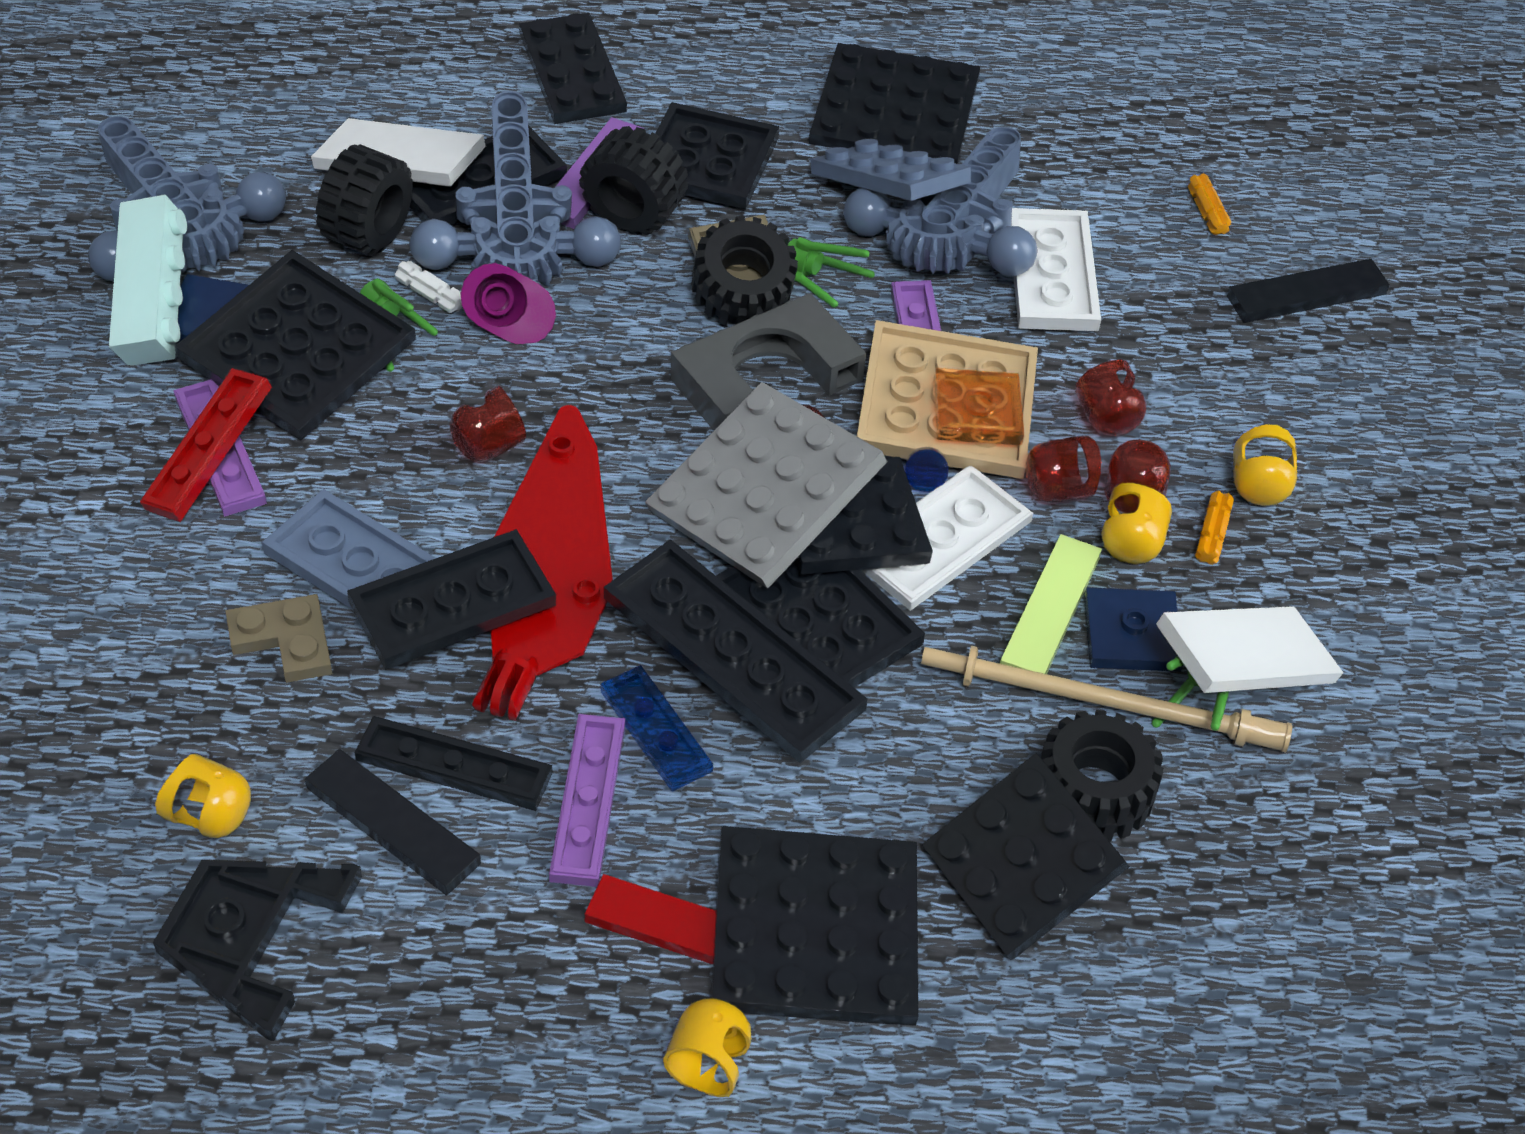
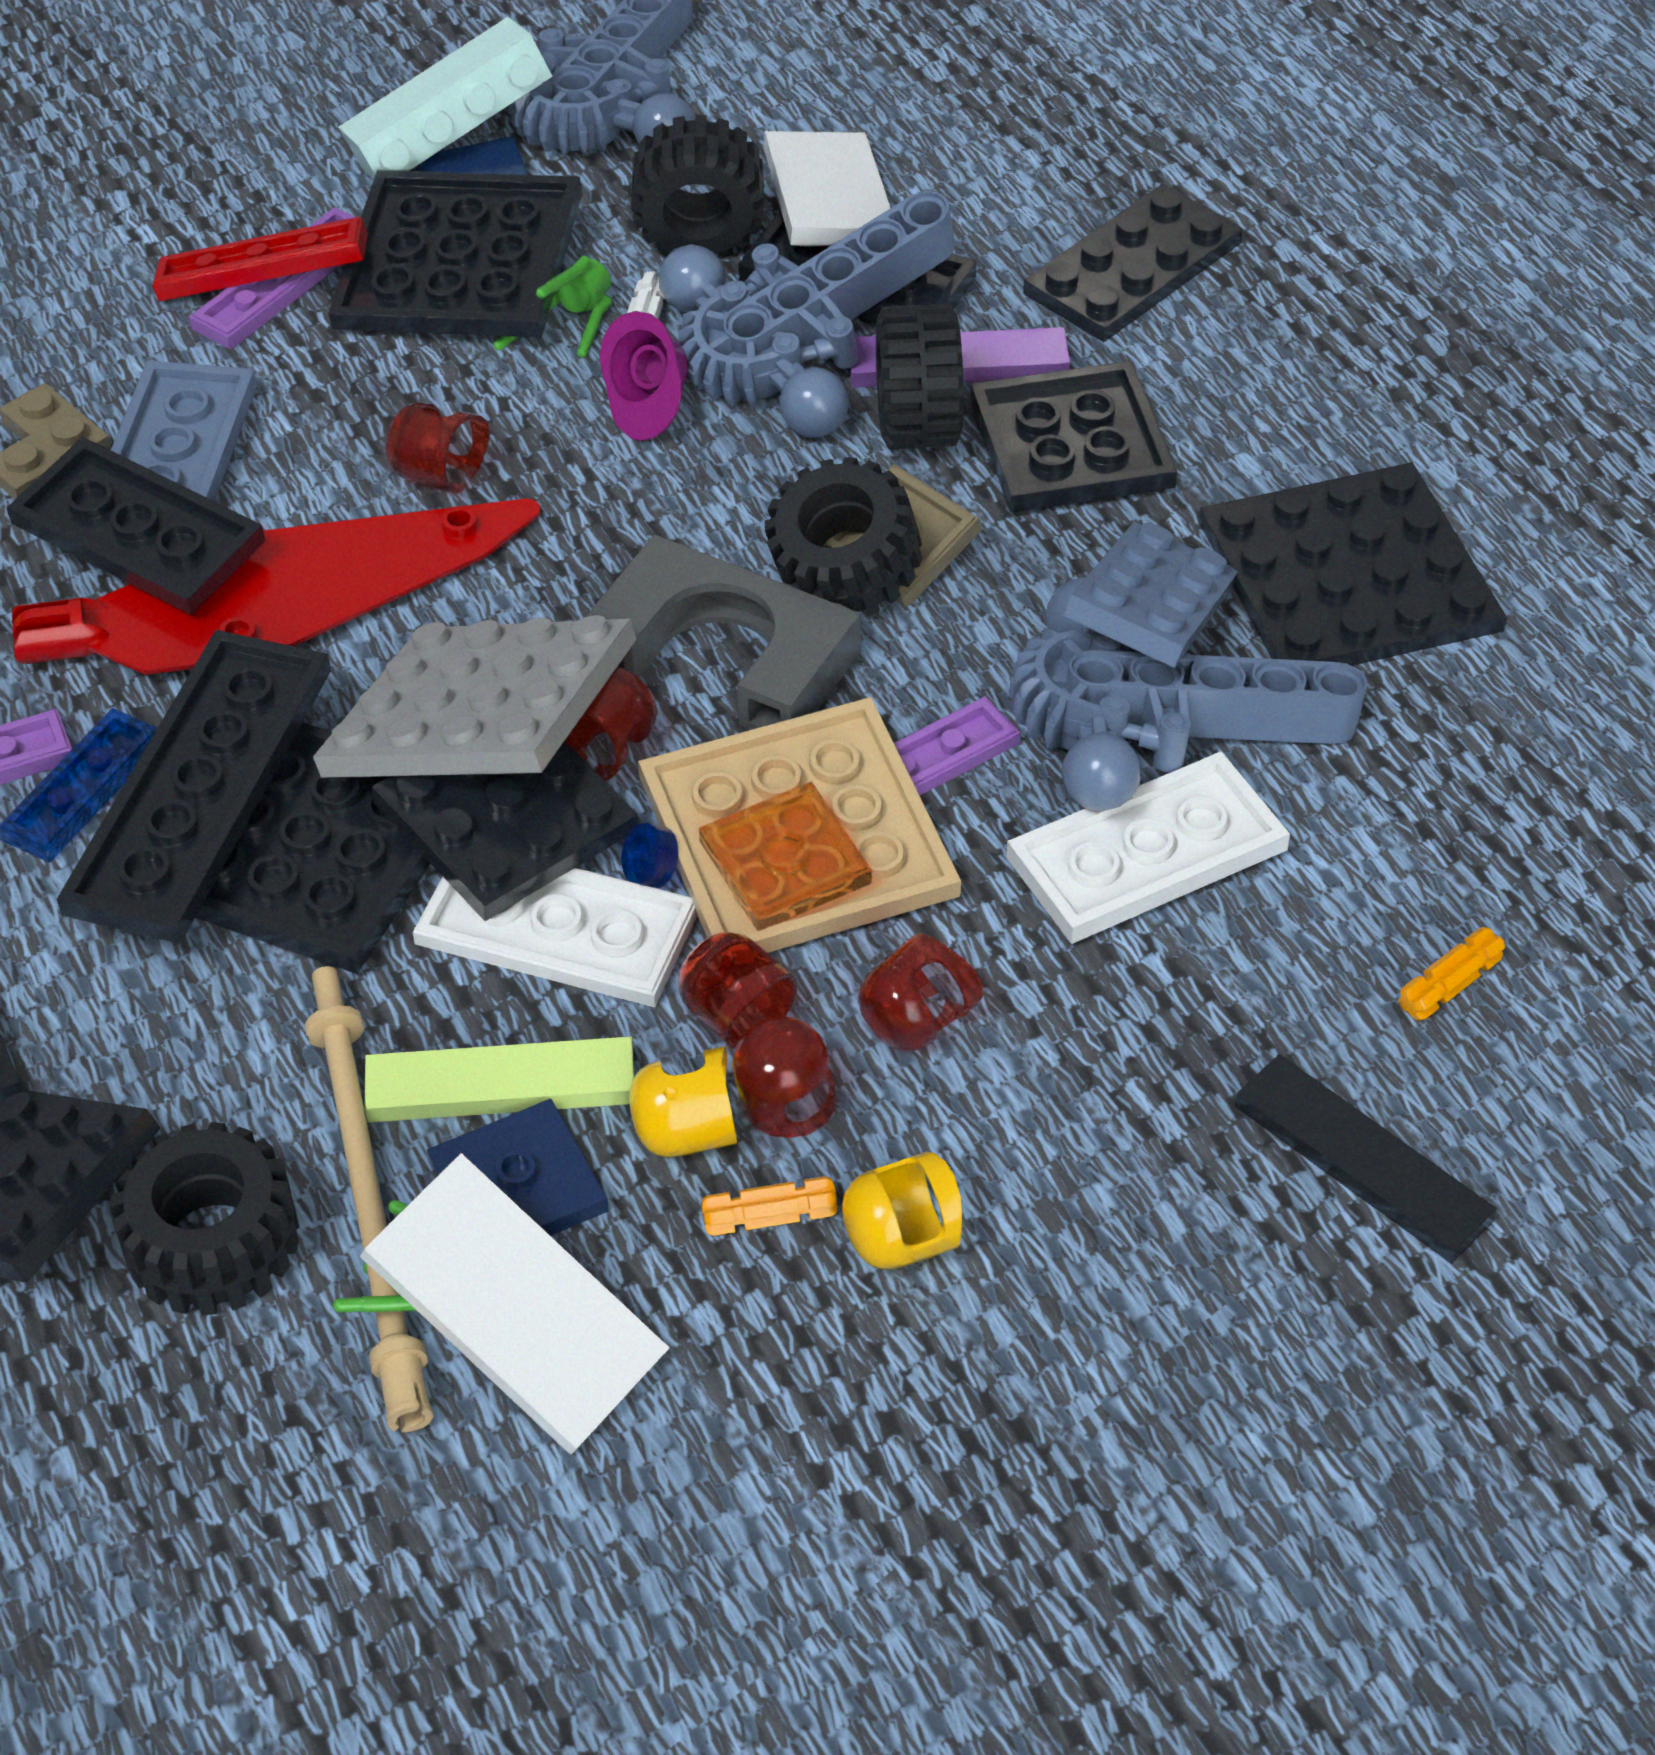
camera: 65 degrees right, 0 degrees up
bright green plant [788,237,875,308] -> none

